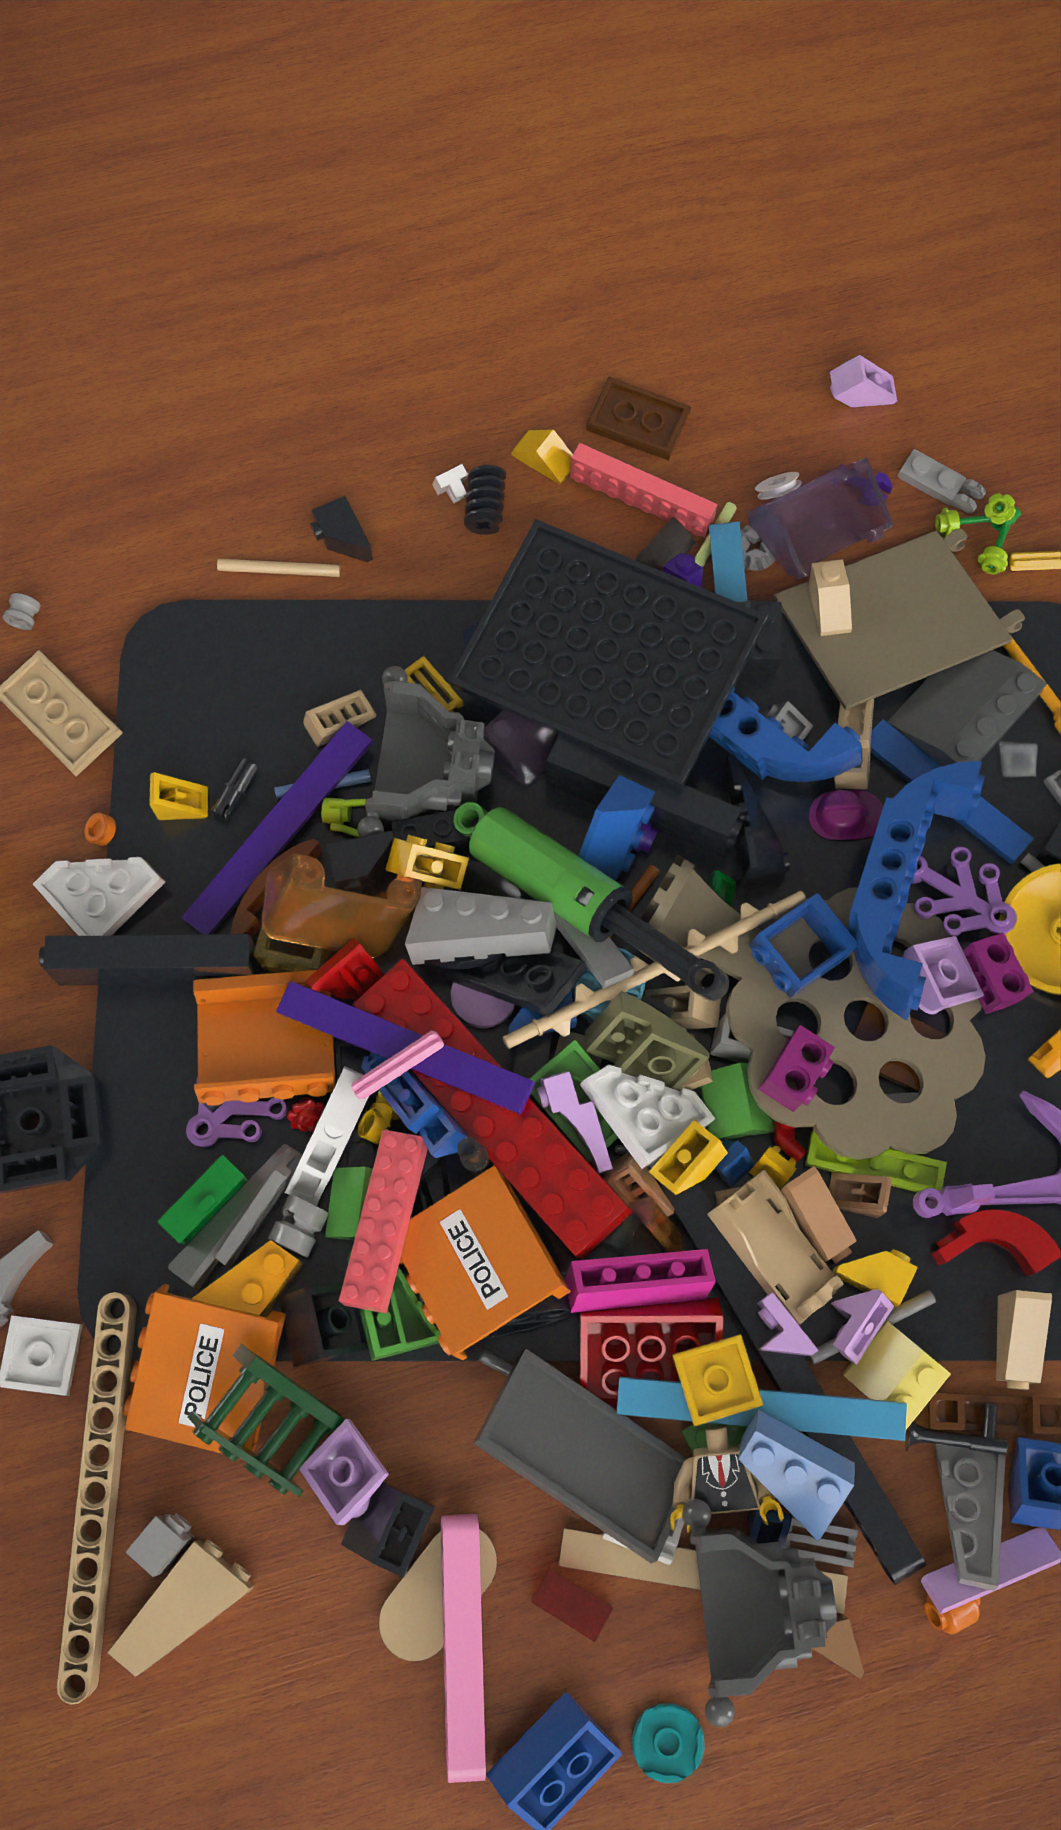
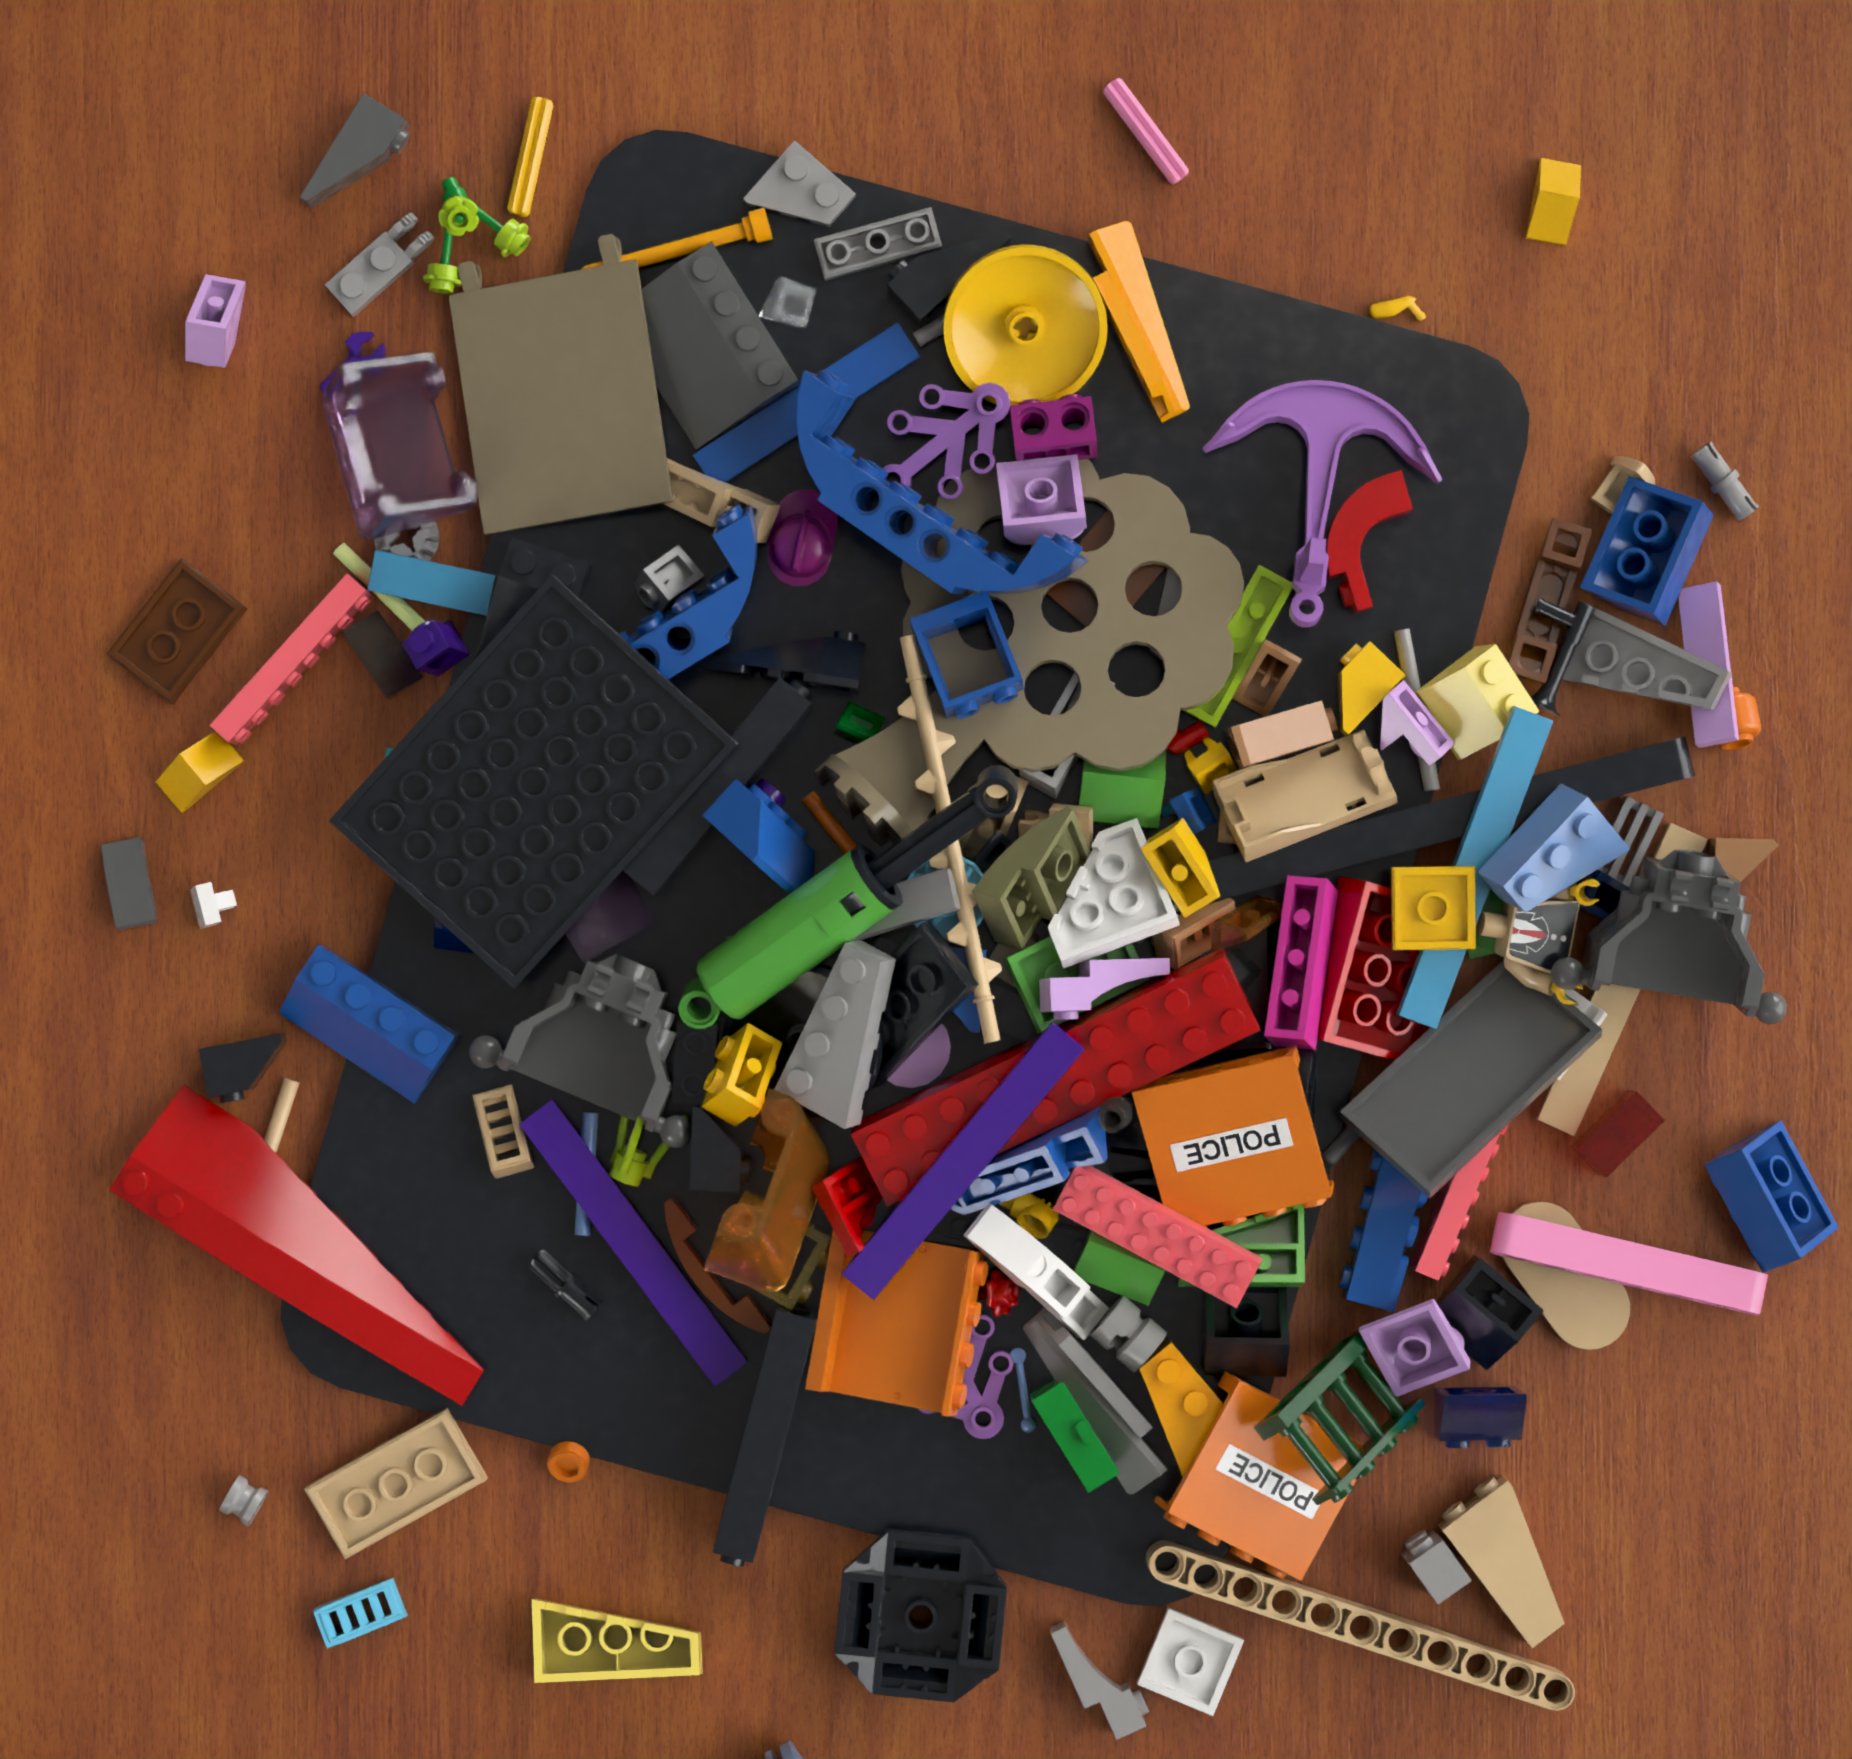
camera: 75 degrees left, 15 degrees up
white plate [33,857,165,936] -> none
yellow slope [150,772,208,820] -> none
bright pink axle [351,1031,444,1099] -> none
yellow tile [405,656,463,712] -> none
black piece [464,465,506,535] -> none
teal tile [631,1702,705,1783] -> none
white piece [755,472,802,499] -> none
lavender slope [757,1292,819,1356] -> none
magenta brick [758,1025,835,1112] -> none
tan slope [808,559,852,636] -> none
tan slope [996,1290,1052,1390] -> none
none -> dark grey slope [101,837,158,931]
none -> red wedge [109,1085,484,1405]
none -> blue slope [279,945,461,1104]
none -> dark grey slope [300,93,411,208]
none -> medium blue hinge [1010,1347,1037,1433]
none -> blue wedge [1338,1149,1428,1312]
none -> coral piece [1409,1125,1508,1281]
none -> clear blue slope [1434,1386,1527,1448]

